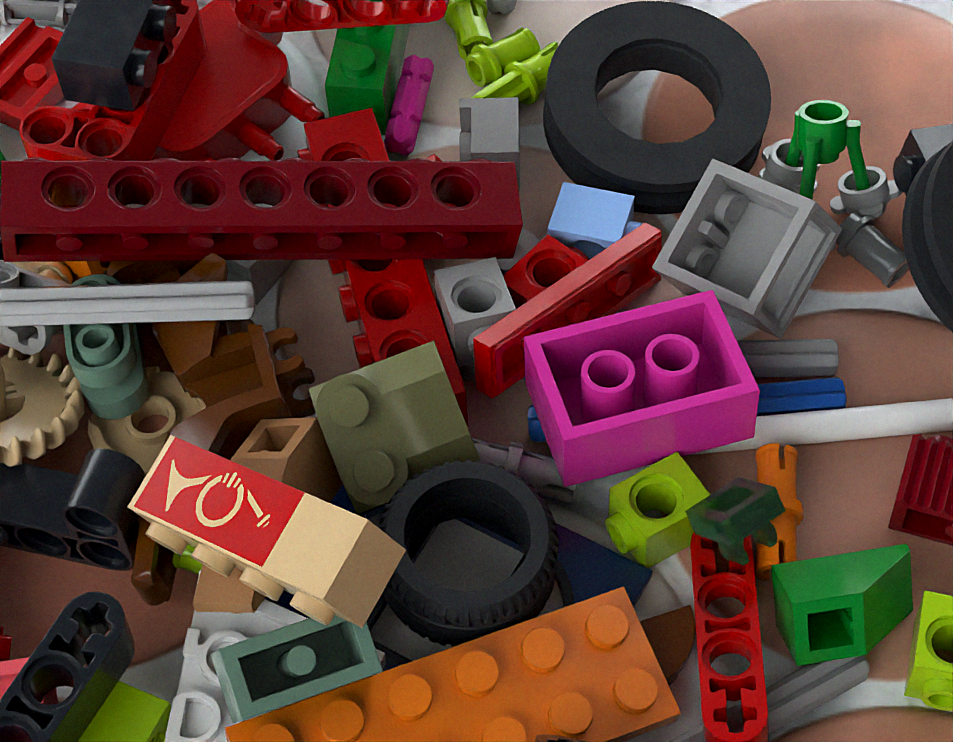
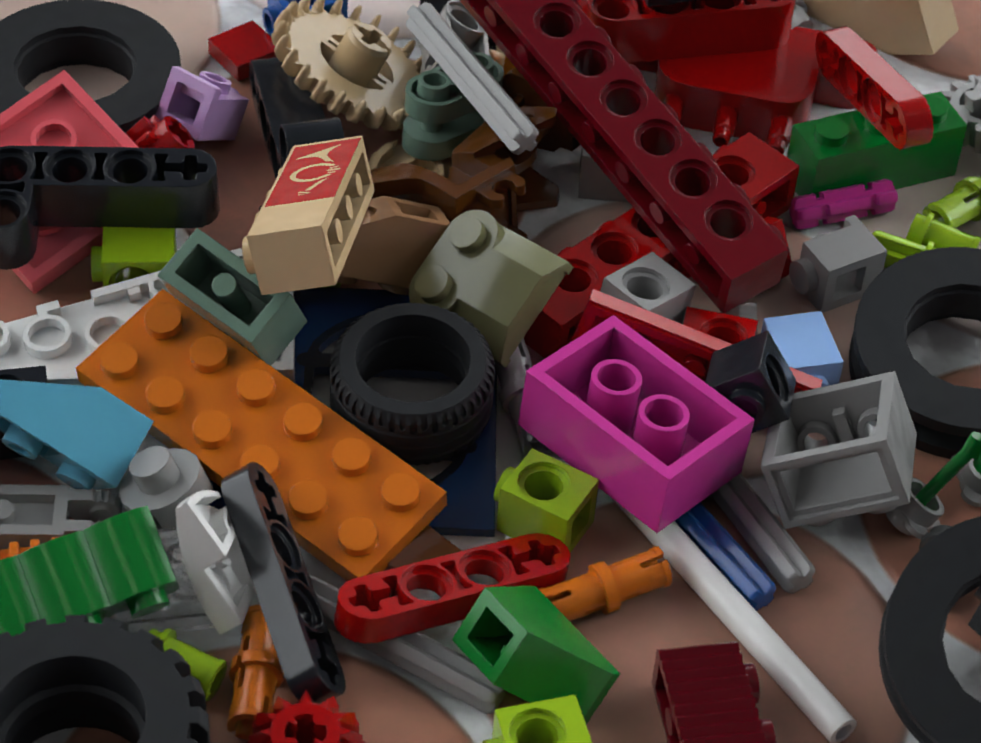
camera: 55 degrees right, 10 degrees down
clear green tile [685,477,785,566] -> none
none -> black brick [705,331,796,433]

